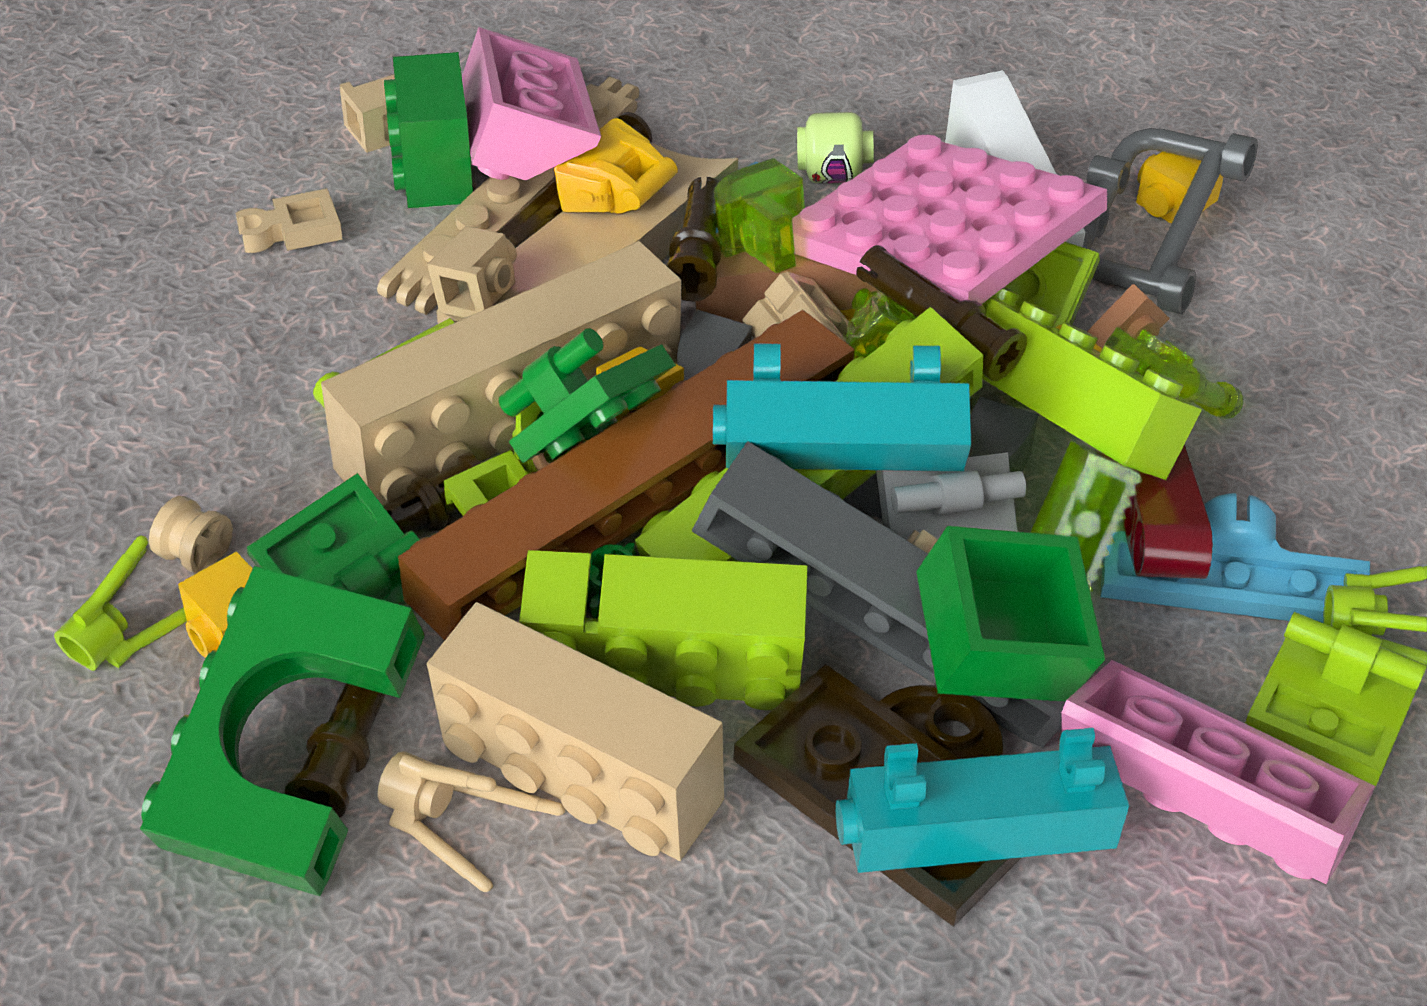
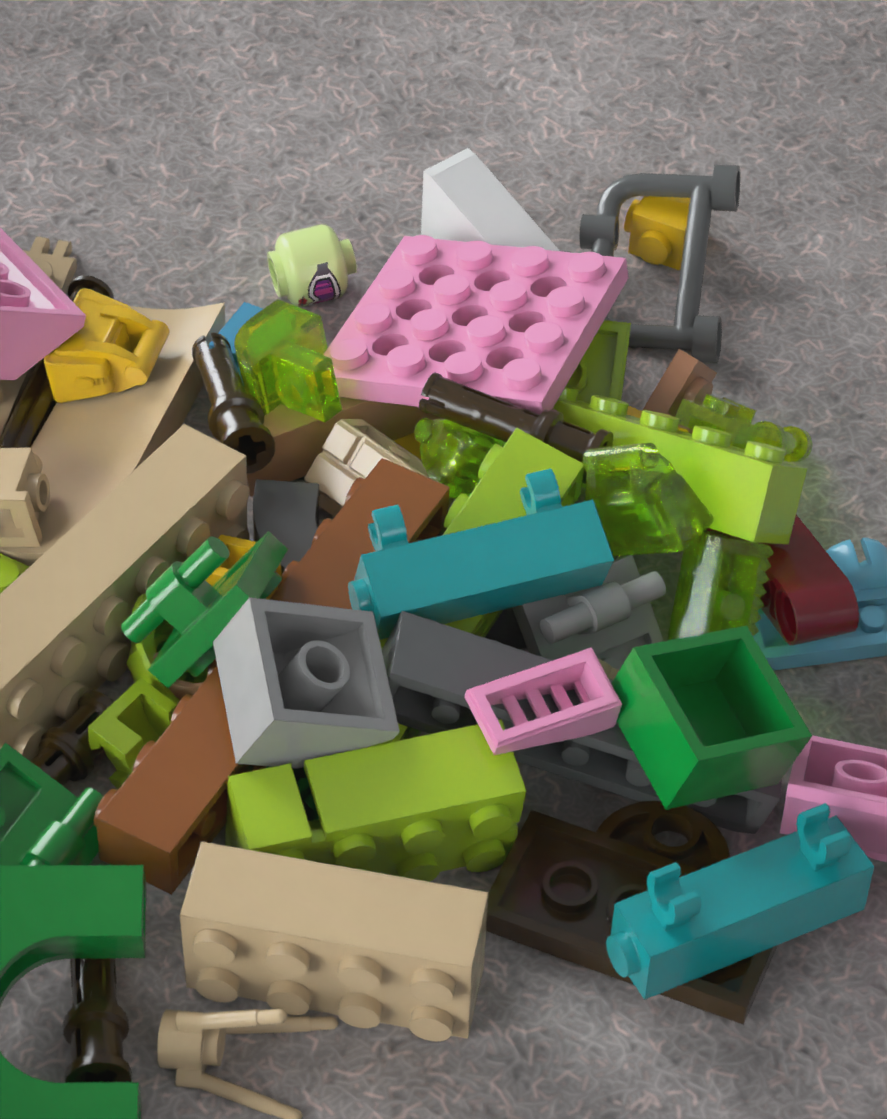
camera: 20 degrees left, 0 degrees up
none -> light grey slope [213,597,400,769]
none -> bright pink slope [464,648,622,755]
none -> clear neon green piece [583,443,714,556]

